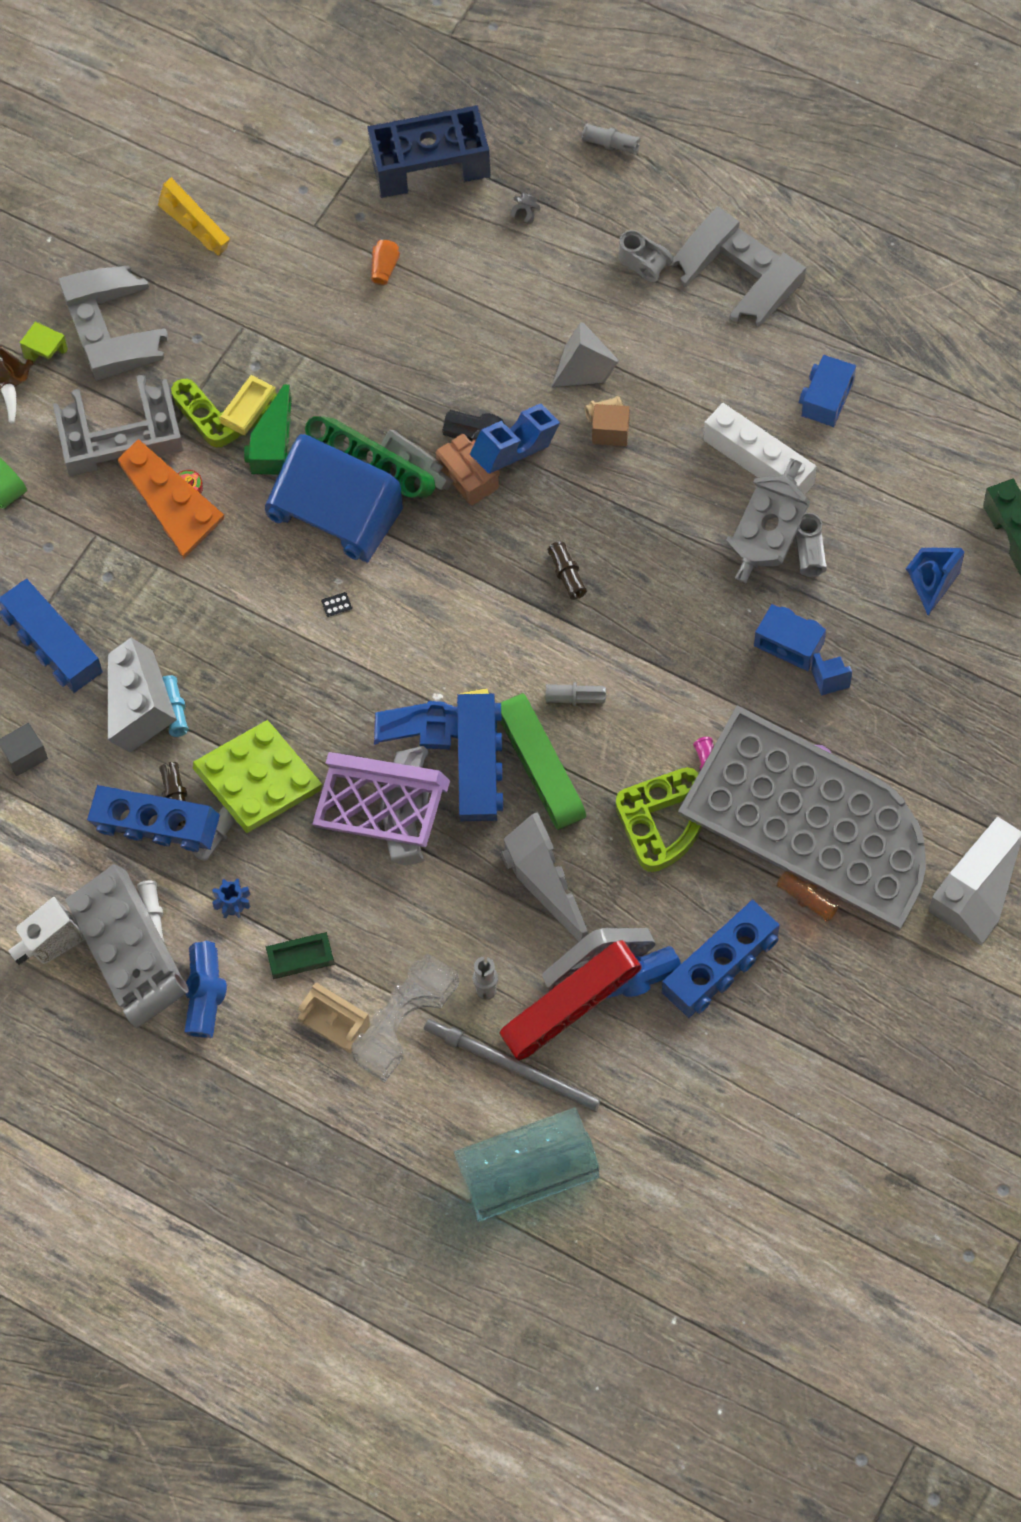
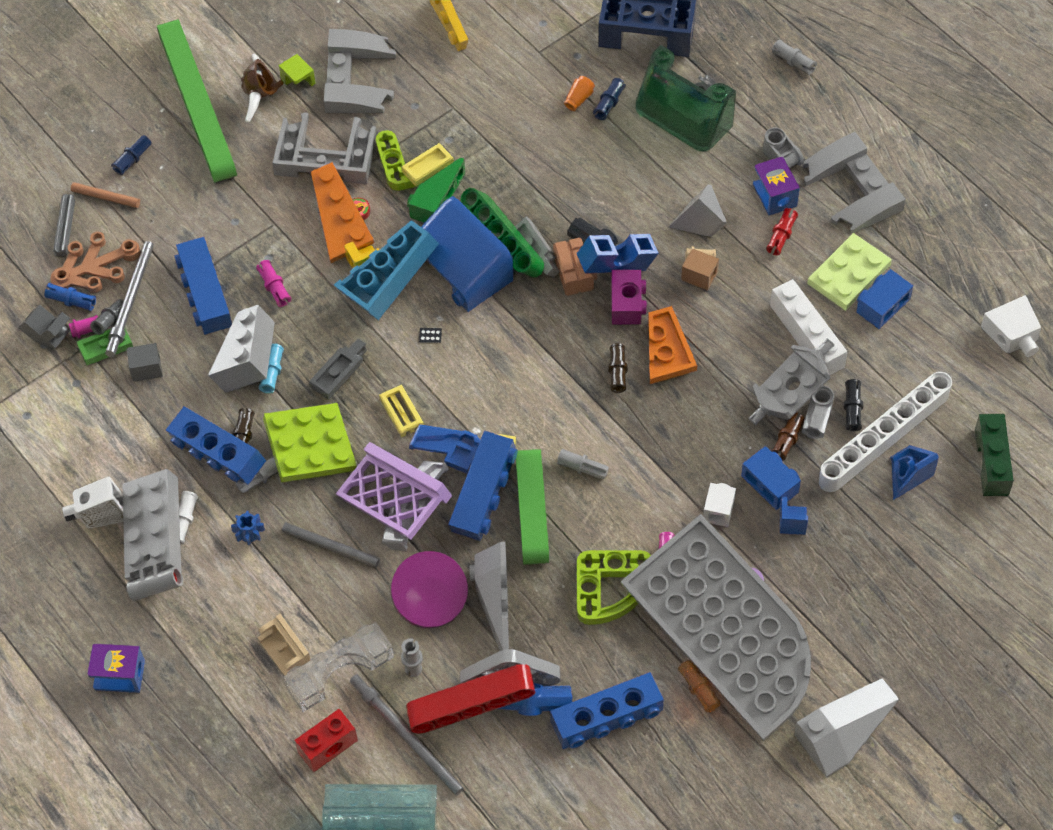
camera: 20 degrees right, 5 degrees down
blue piece [184,941,227,1038] -> none
dark green tile [265,932,335,979] -> none
none -> piece [87,644,145,693]
none -> dark pink pin [256,260,292,307]
none -> flat silver bar [282,522,380,568]
none -> red brick [295,709,358,773]
none -> dark grey hinge [309,339,367,400]
none -> dark azure wedge [334,220,439,321]
none -> yellow panel [344,242,380,269]
none -> light yellow tile [379,385,424,437]
none -> magenta piece [390,551,468,629]
none -> dark blue pin [593,78,626,120]
none -> magenta brick [611,270,647,325]
none -> clear green windscreen [635,45,736,152]
none -> orange wing [648,306,697,384]
none -> white brick [703,483,736,527]
none -> piece [753,157,800,215]
none -> red pin [766,208,798,256]
none -> reddish brown pin [771,412,805,461]
none -> yellowish green plate [807,233,892,311]
none -> white beam [819,372,952,492]
none -> black pin [843,379,864,431]
none -> white torso [981,296,1041,357]

